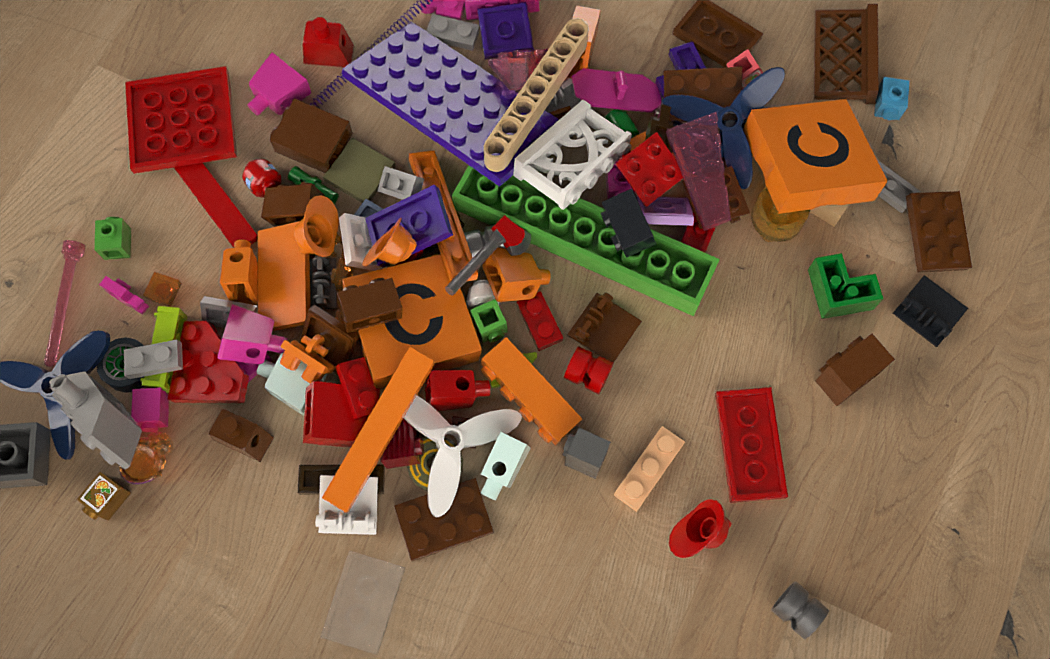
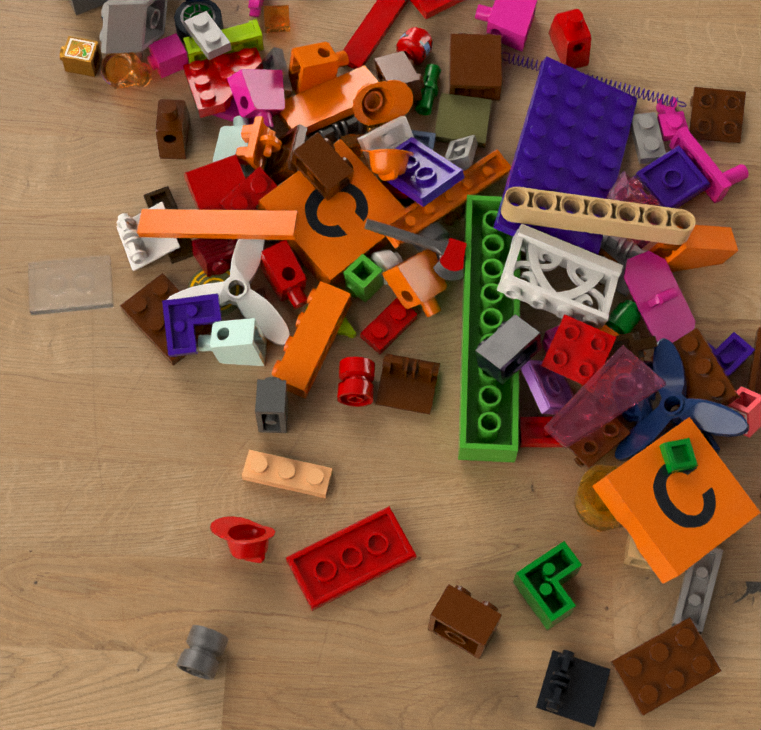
camera: 65 degrees right, 5 degrees down
none -> dark purple plate [162,293,222,357]
none -> green tile [659,438,698,474]

